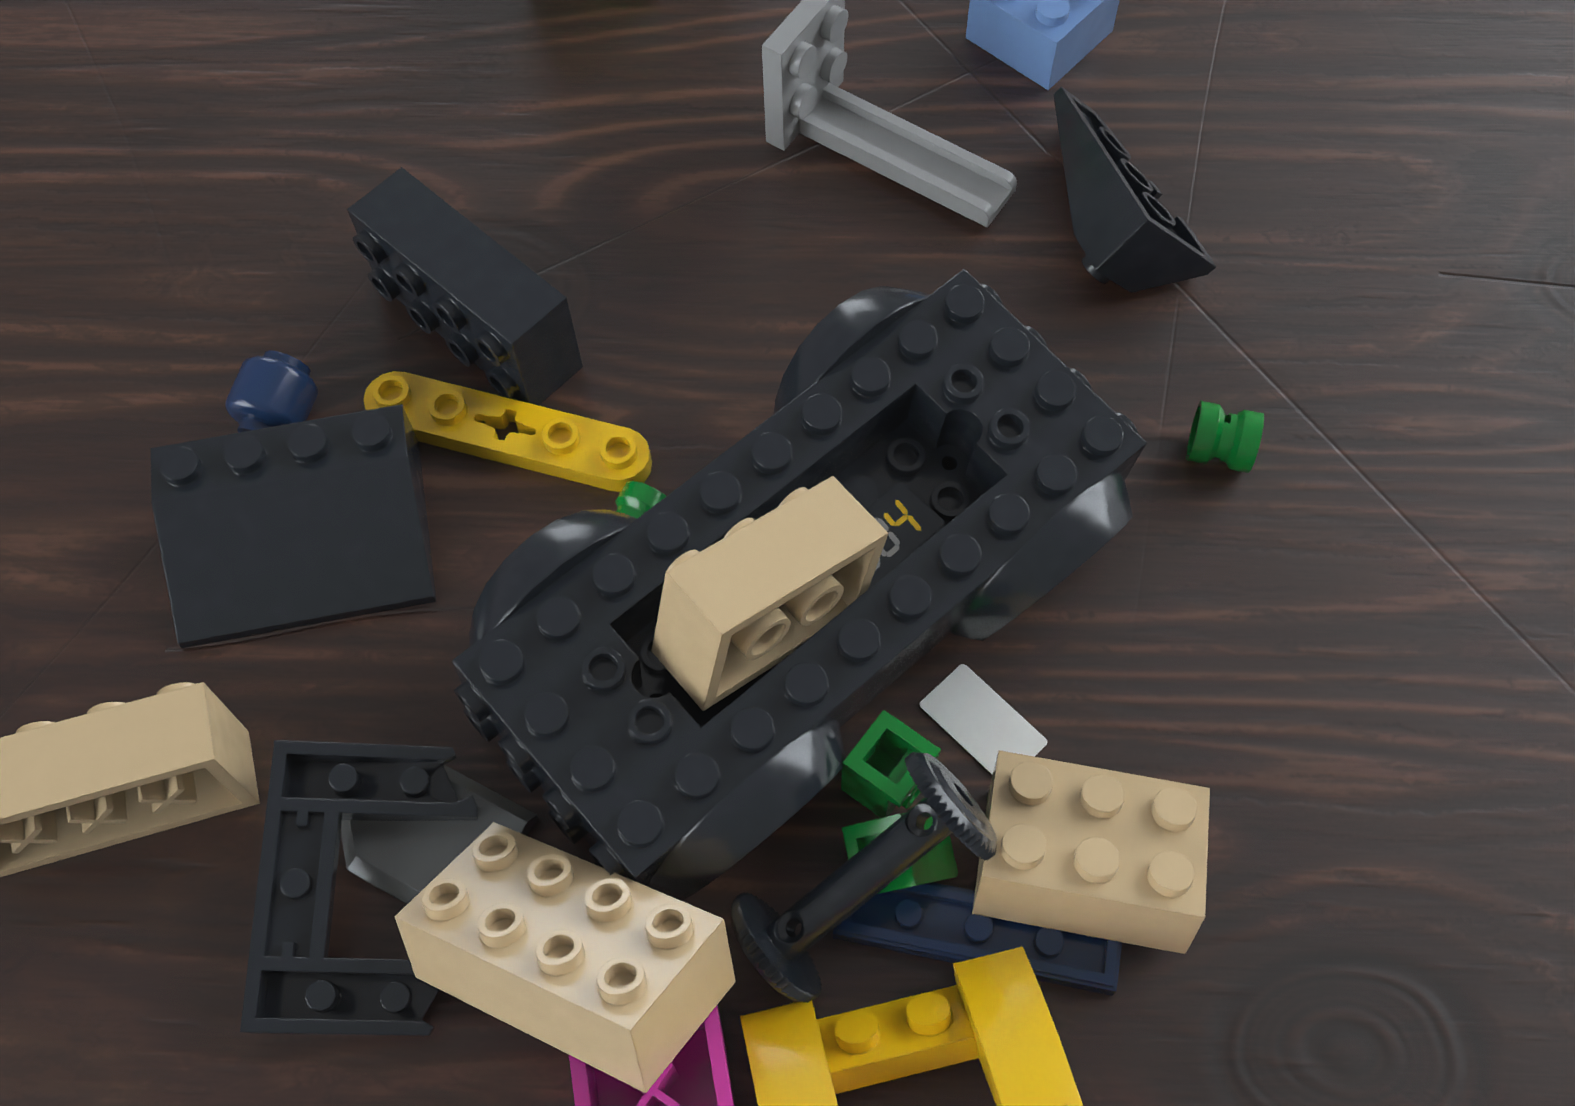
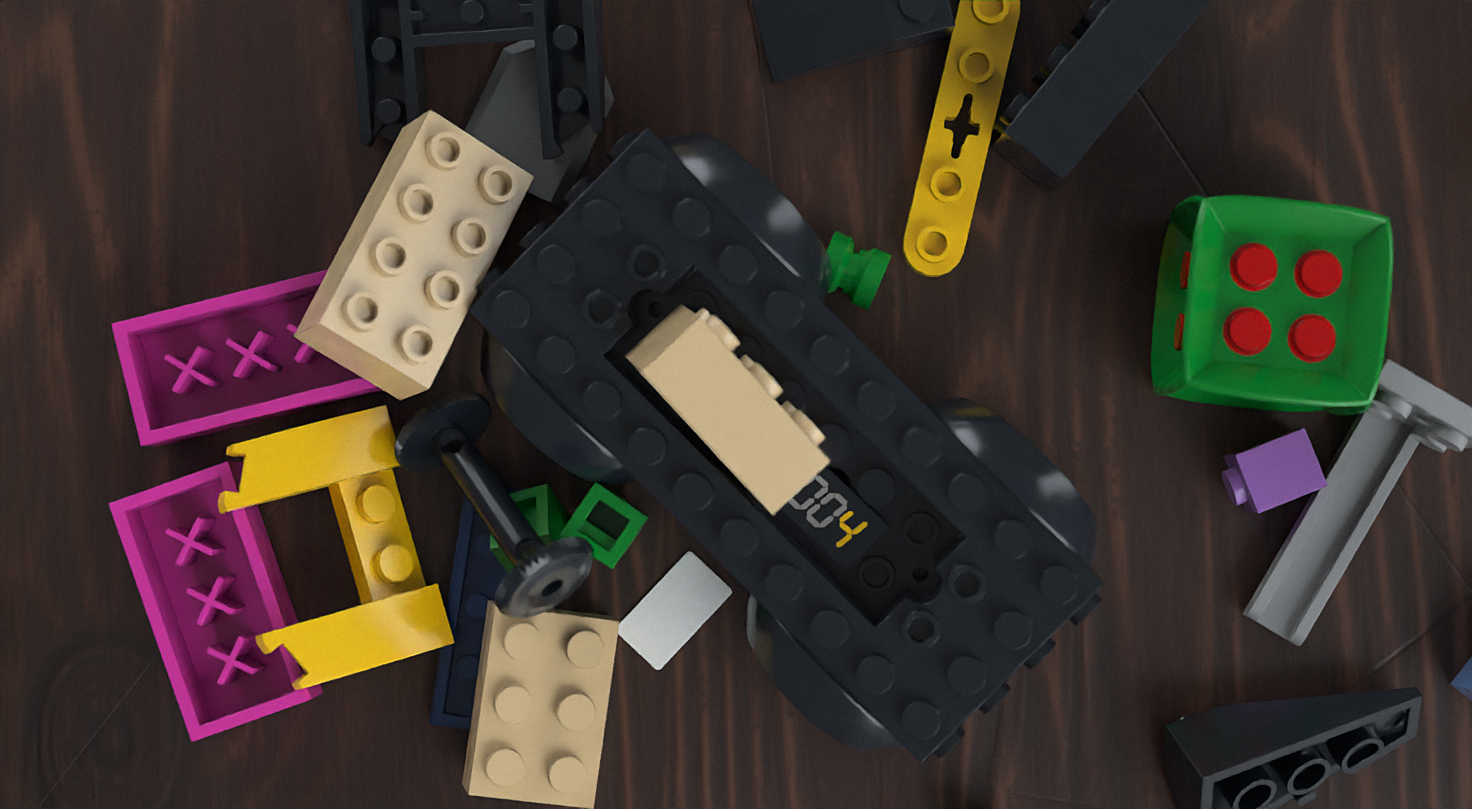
camera: 85 degrees right, 25 degrees up
none -> green piece [1151,196,1393,415]
none -> medium lavender brick [1221,428,1328,513]

